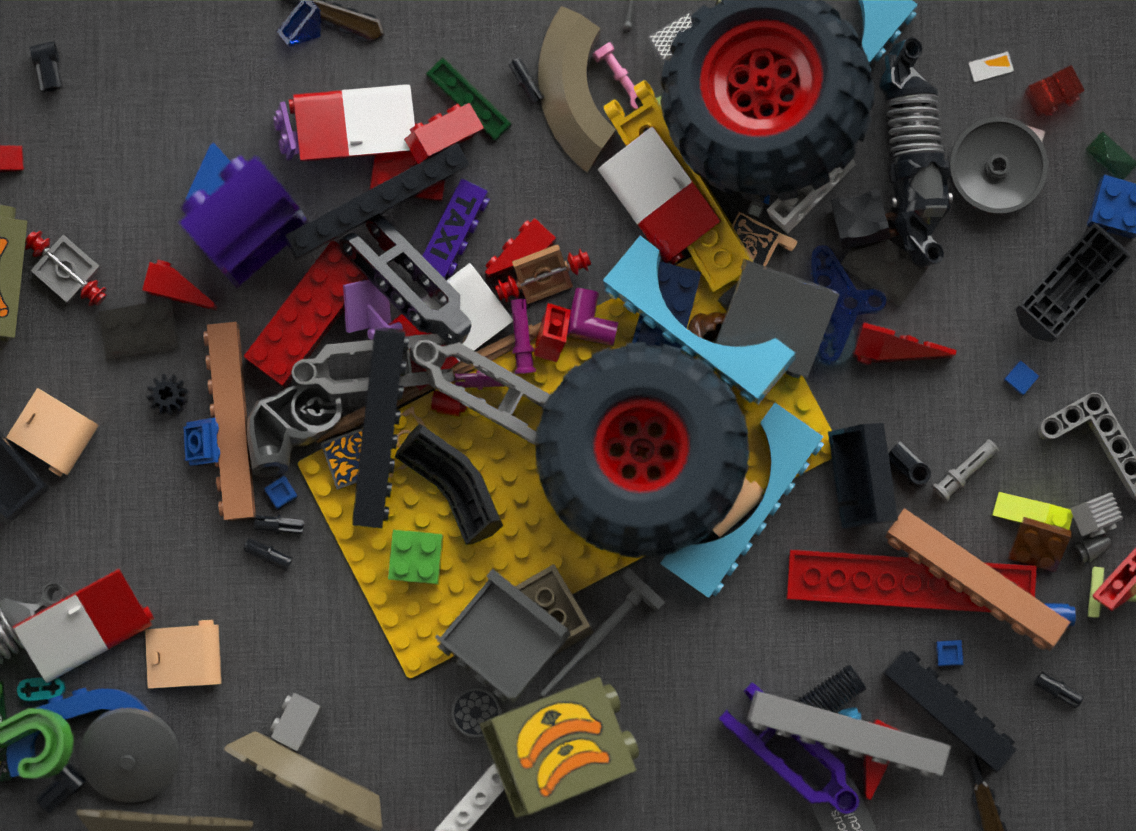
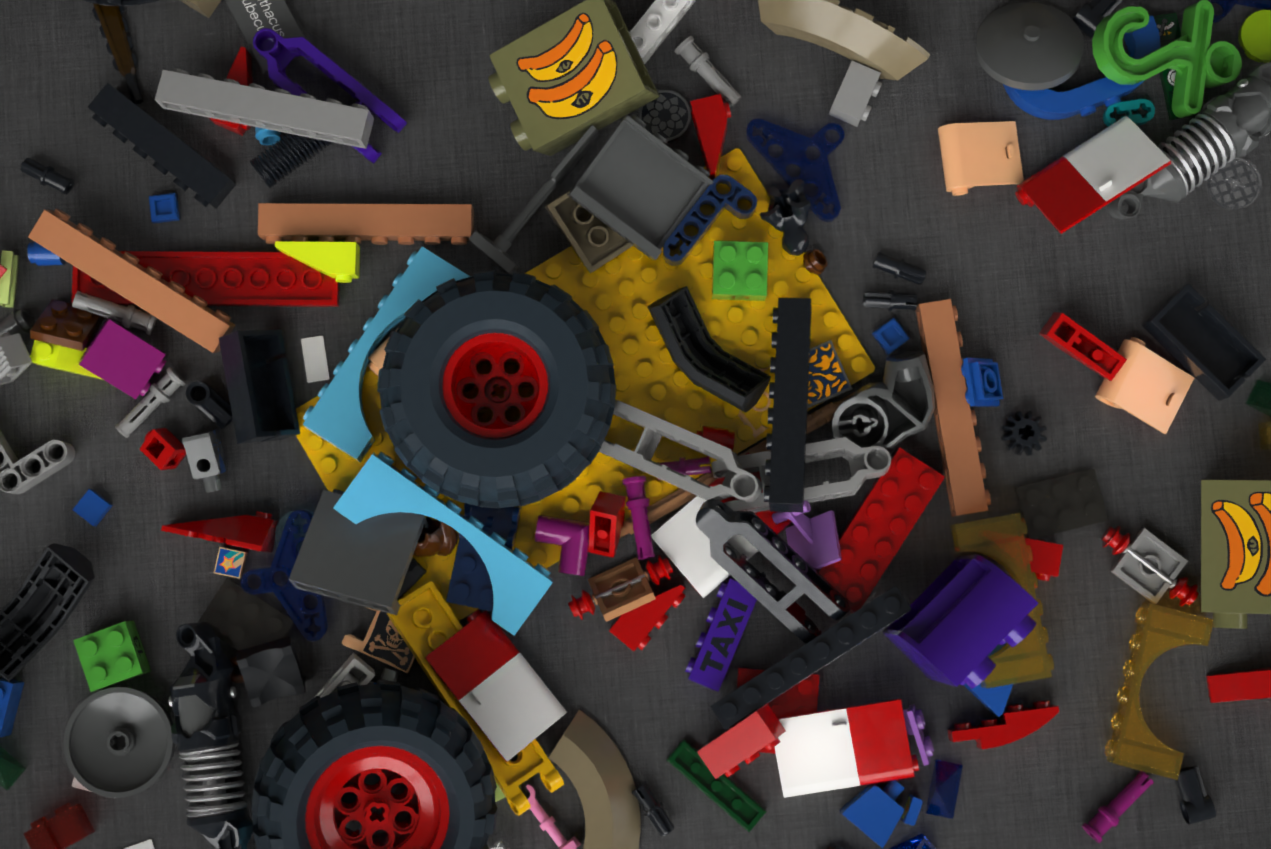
camera: 175 degrees right, 0 degrees up
none -> light grey pin [72,291,157,335]
none -> bright green brick [73,621,151,692]
none -> magenta brick [78,318,166,399]
none -> red brick [139,428,186,470]
none -> dark grey torso [182,429,227,493]
none -> tile [214,547,247,579]
none -> nougat brick [258,203,474,245]
none -> neon yellow slope [275,241,360,283]
none -> white sticker [301,336,329,383]
none -> dark blue beam [663,174,757,266]
none -> light grey pin [674,36,742,108]
none -> red slope [690,94,731,181]
none -> clear blue beam [746,119,845,222]
none -> black animal [760,179,811,256]
none -> reddish brown plate [803,249,828,275]
none -> blue torso [839,780,905,848]
none -> blue tile [900,794,923,826]
none -> clear blue slope [926,759,963,819]
none -> red slope [947,700,1059,750]
none -> clear yellow arch [950,513,1054,689]
none -> red slope [1039,312,1127,381]
none -> magenta pin [1081,770,1154,843]
none -> clear yellow arch [1105,603,1213,780]

